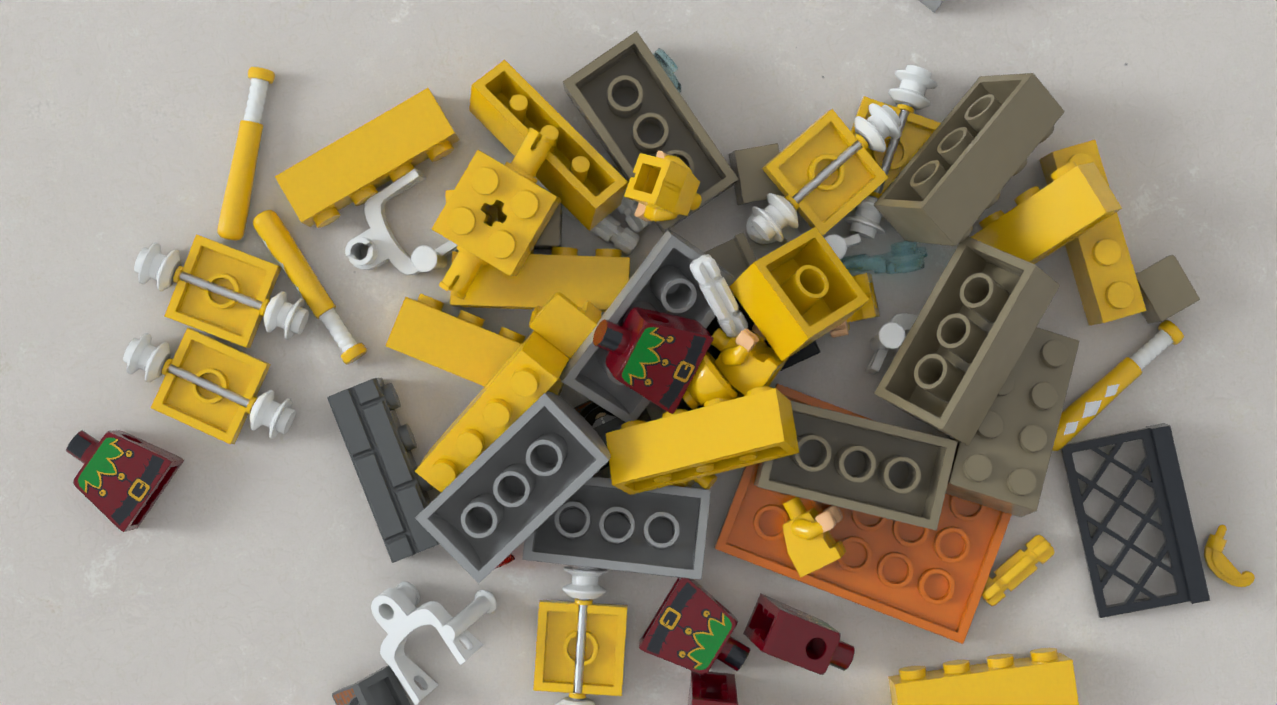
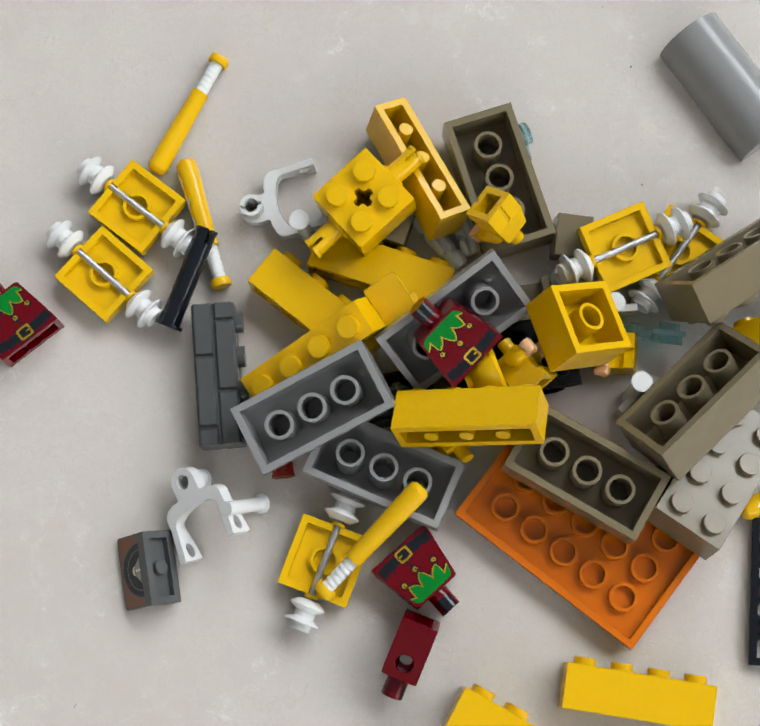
camera: 15 degrees right, 10 degrees down
yellow brick [275,88,459,228] -> none
white axle [690,254,748,338] -> none
dark red torso [743,593,855,675] -> none
yellow piece [782,497,847,578] -> none
yellow axle [981,535,1055,606] -> none
none -> black pin [155,225,218,332]
none -> yellow piece [314,482,428,600]

